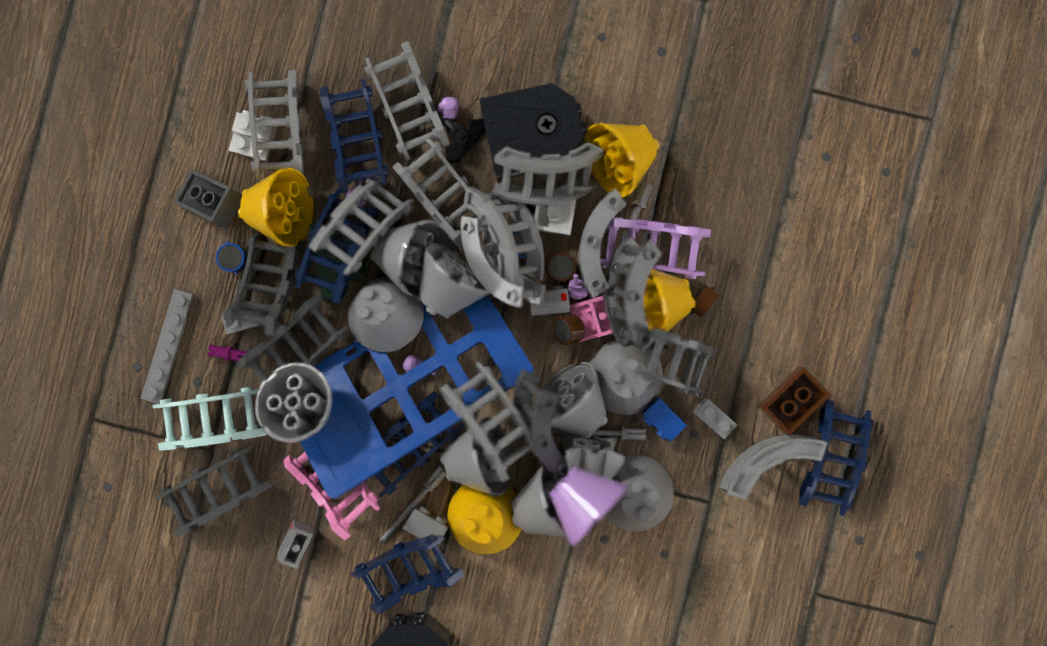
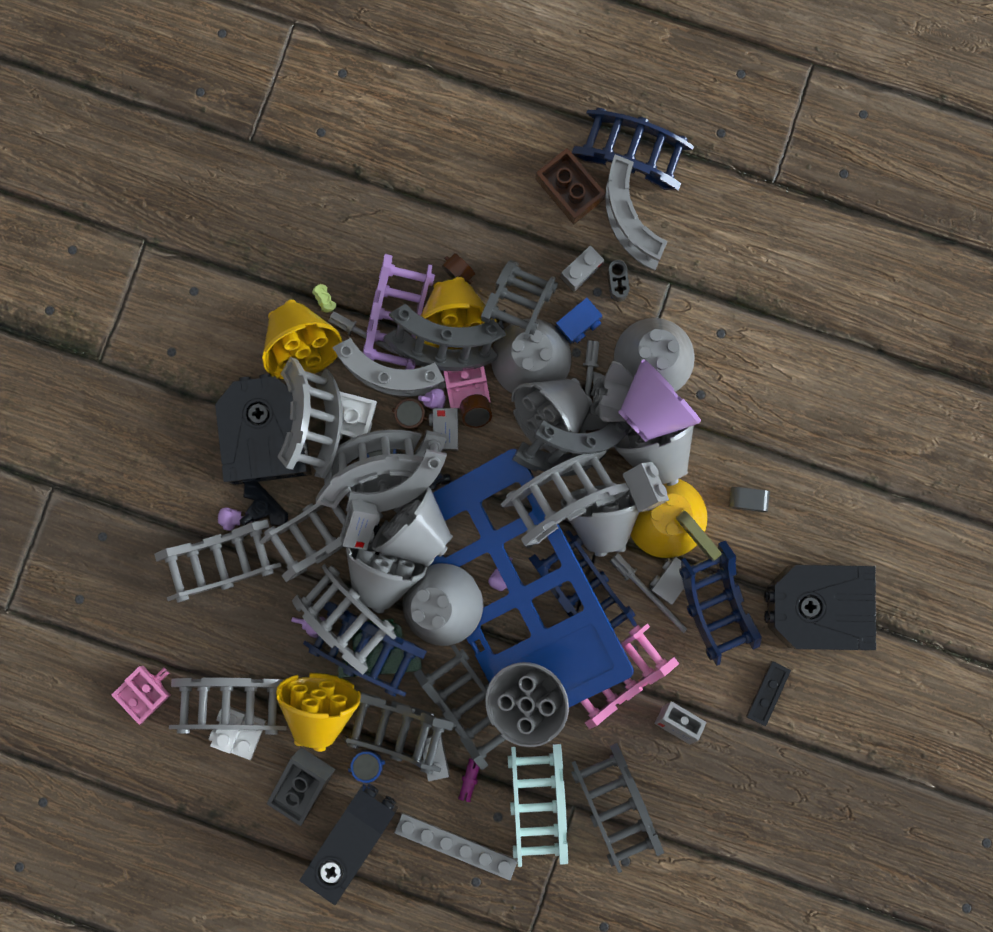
camera: 85 degrees left, 5 degrees down
dark blue fence [320,79,389,194] -> none
none -> bright pink plate [111,666,171,725]
none -> black piece [299,784,398,905]
none -> yellowish green piece [312,284,336,313]
none -> light grey brick [340,500,380,550]
none -> dark grey beam [607,260,630,302]
none -> light grey brick [623,462,669,512]
none -> olive beam [676,510,722,562]
none -> dark grey beam [729,487,770,512]
none -> black plate [746,661,791,727]

